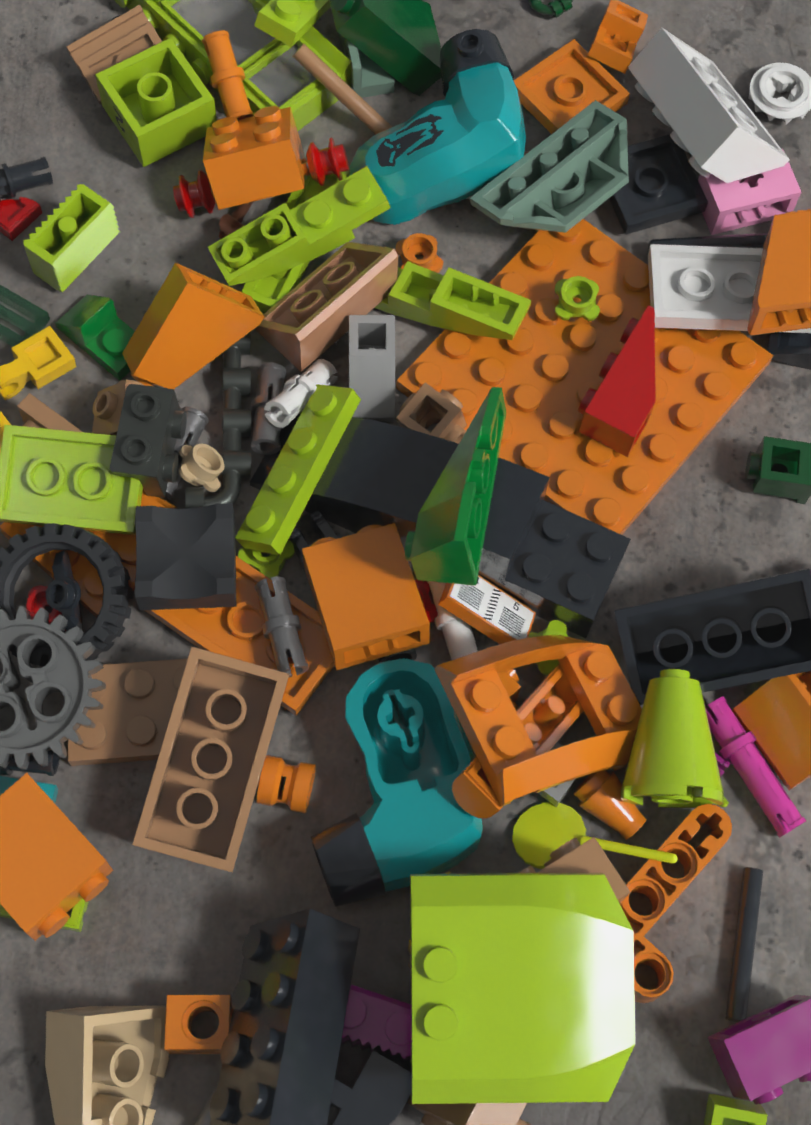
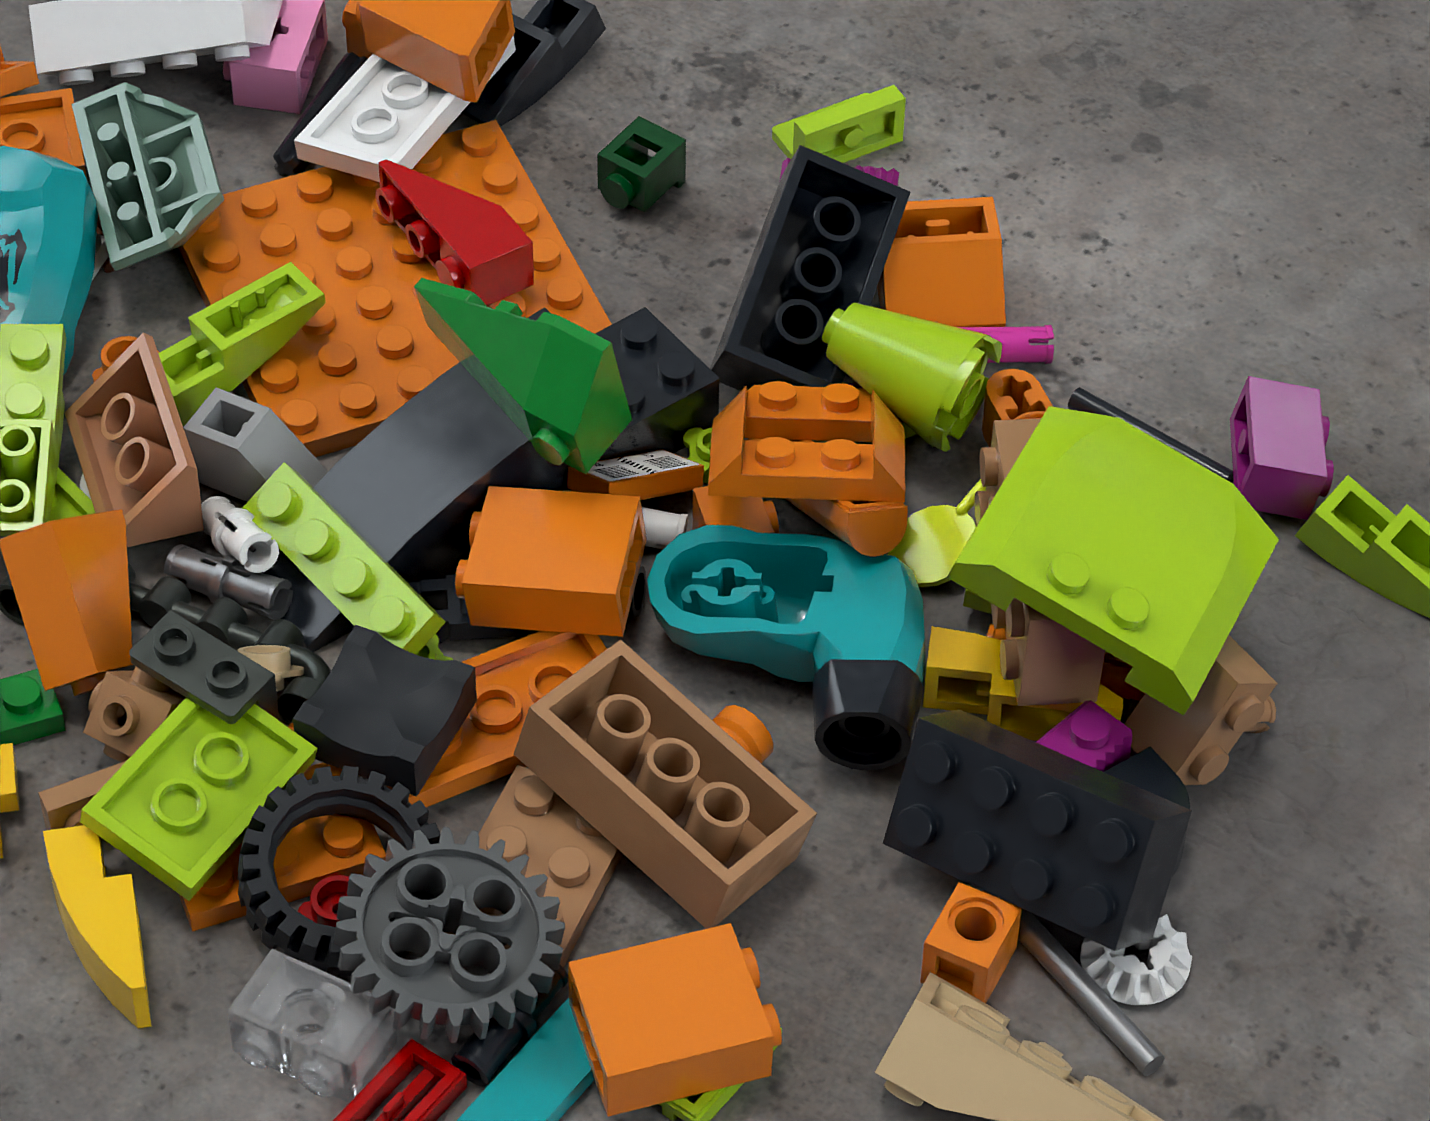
camera: 60 degrees left, 20 degrees down
black piece [46,550,82,632] -> none
flat silver pin [255,576,309,678] -> none
medium nougat brick [396,382,467,443] -> none
lime plate [554,276,600,321] -> none
orange cone [573,770,647,840] -> none
black plate [609,134,708,235] -> none

